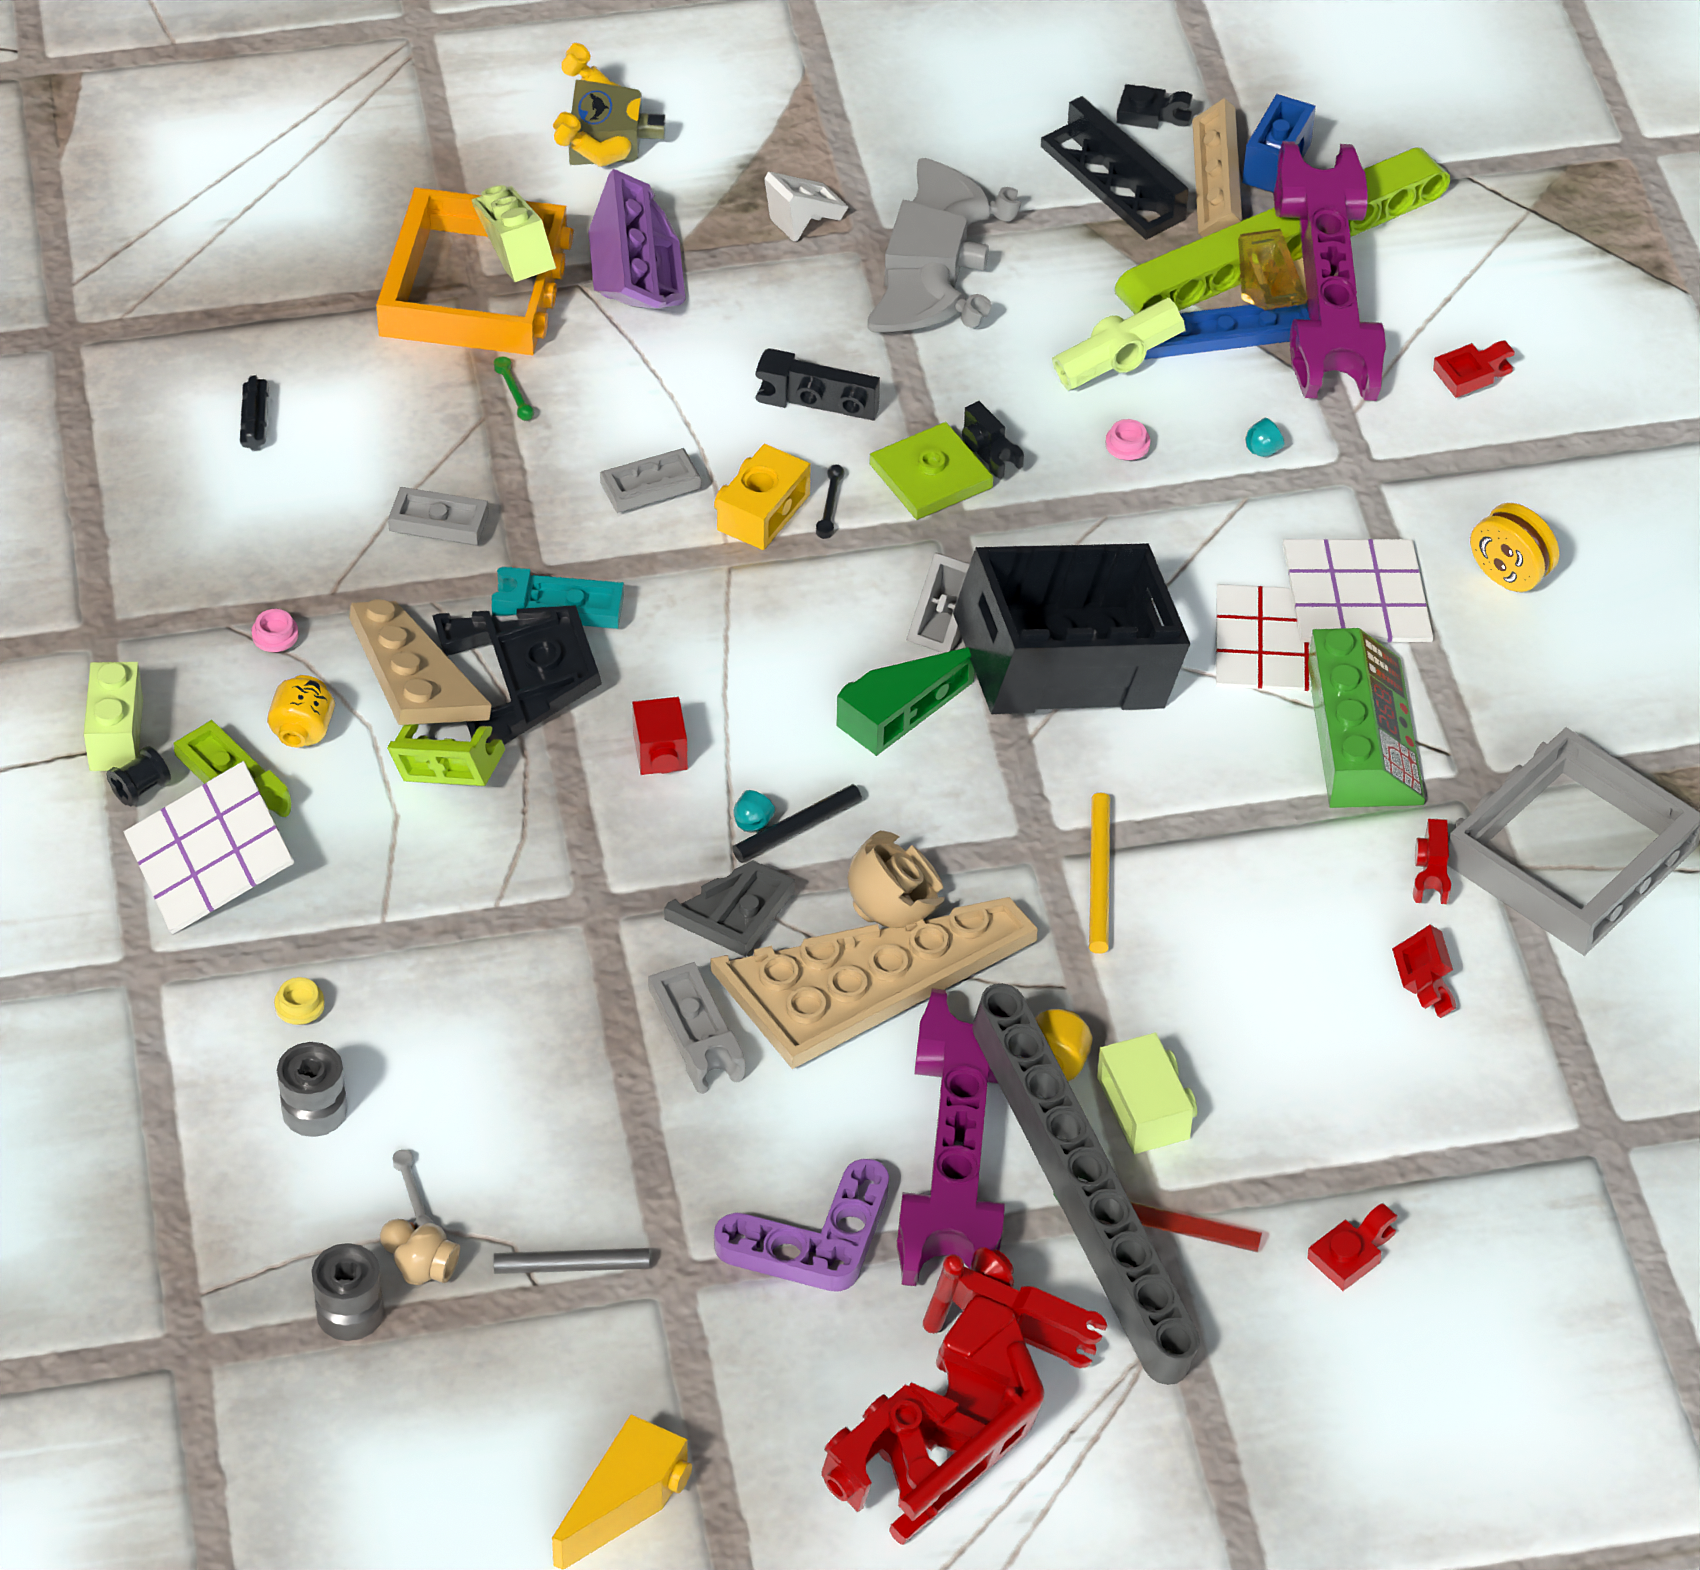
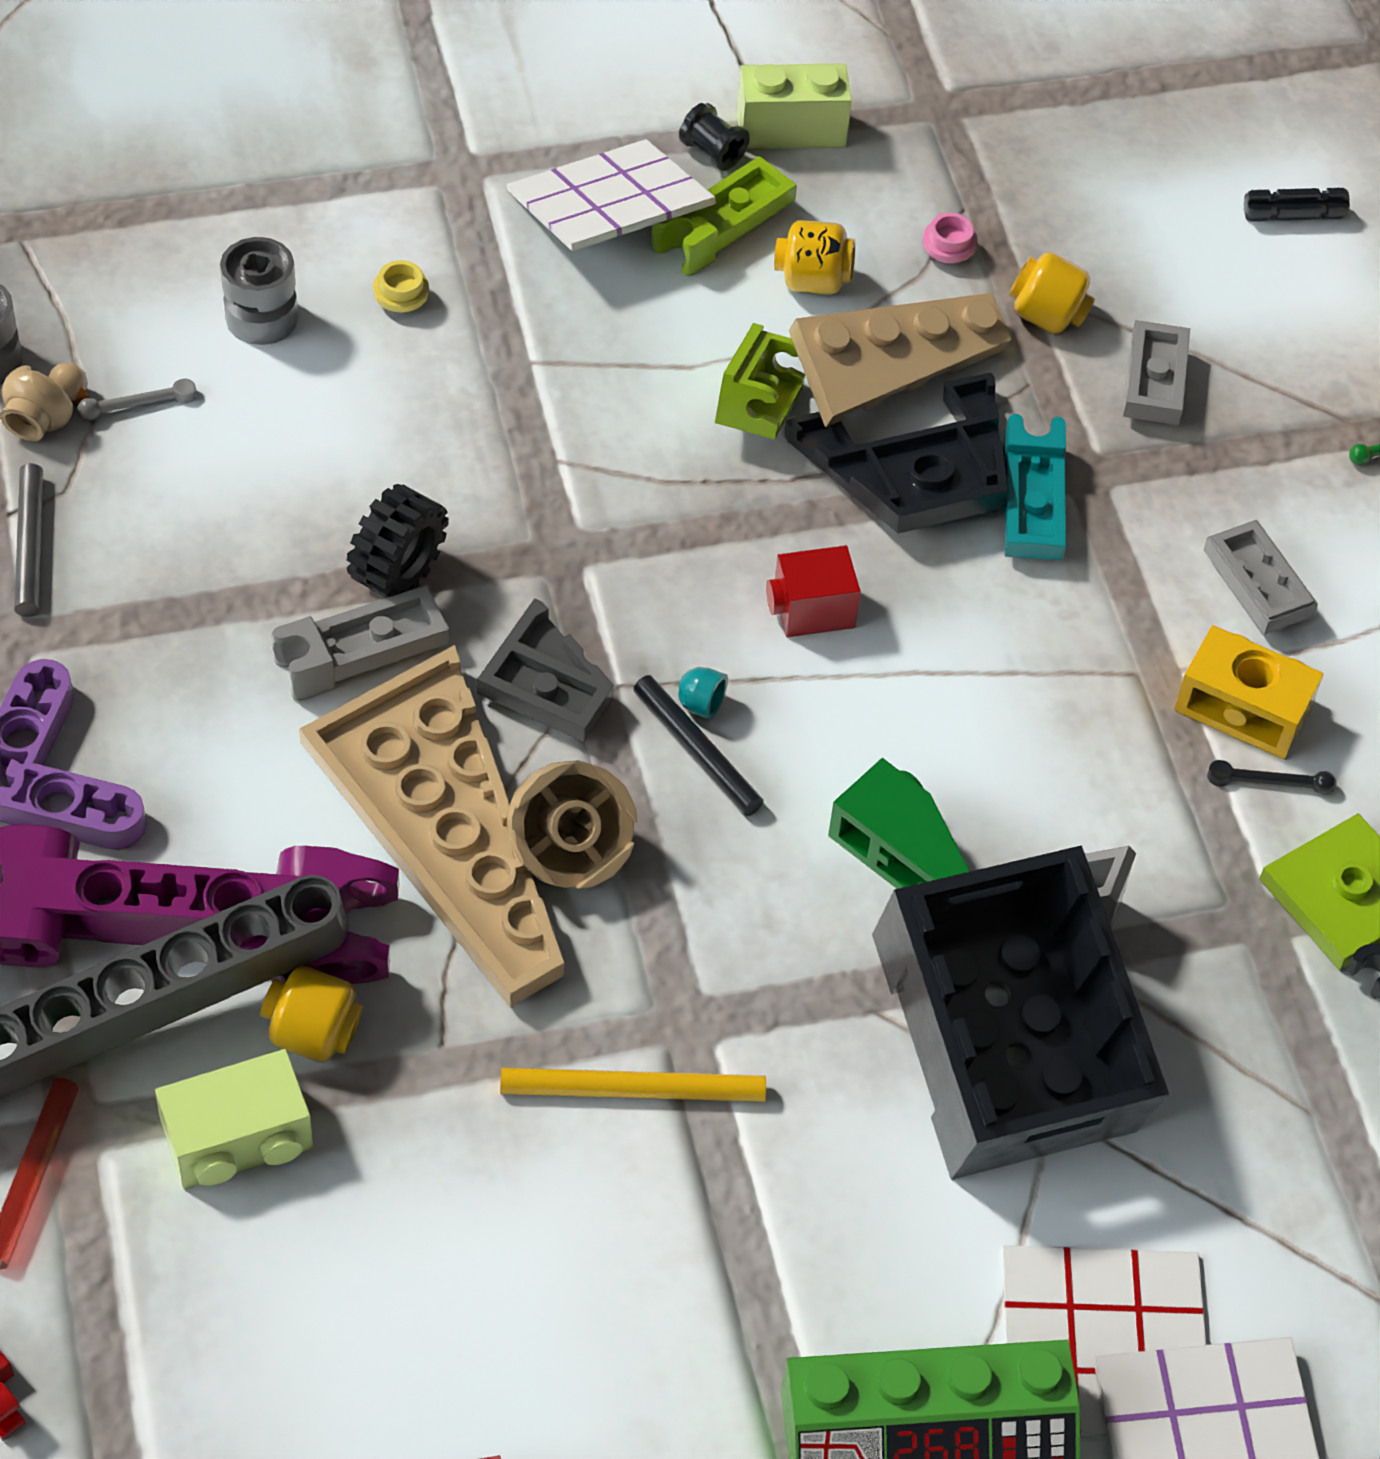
camera: 85 degrees right, 5 degrees up
none -> black tyre [346,484,449,598]
none -> yellow head [1009,252,1095,335]

